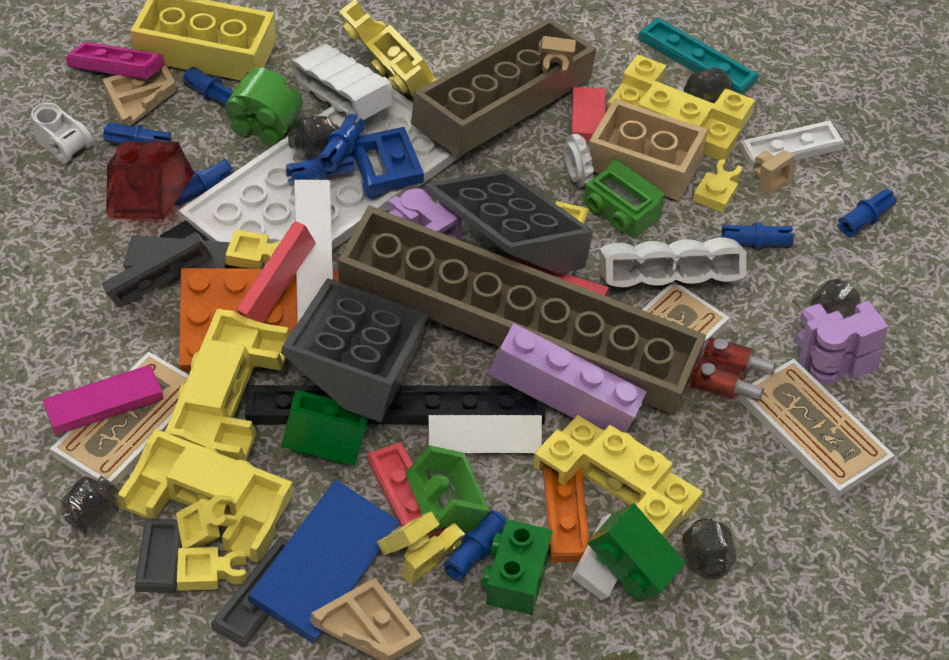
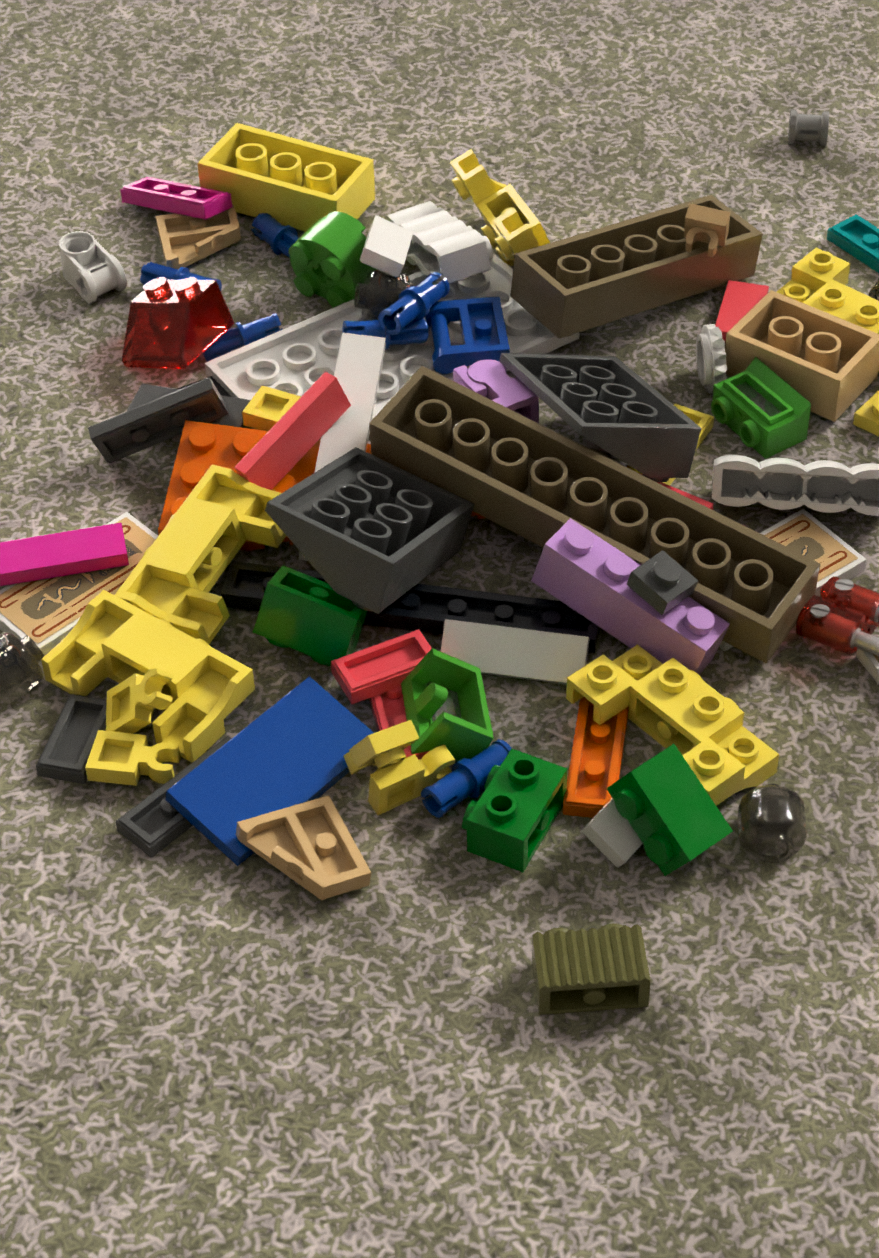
camera: 15 degrees right, 5 degrees down
none -> coral tile [331,629,432,705]
none -> white tile [360,215,413,278]
none -> dark grey plate [626,550,698,615]

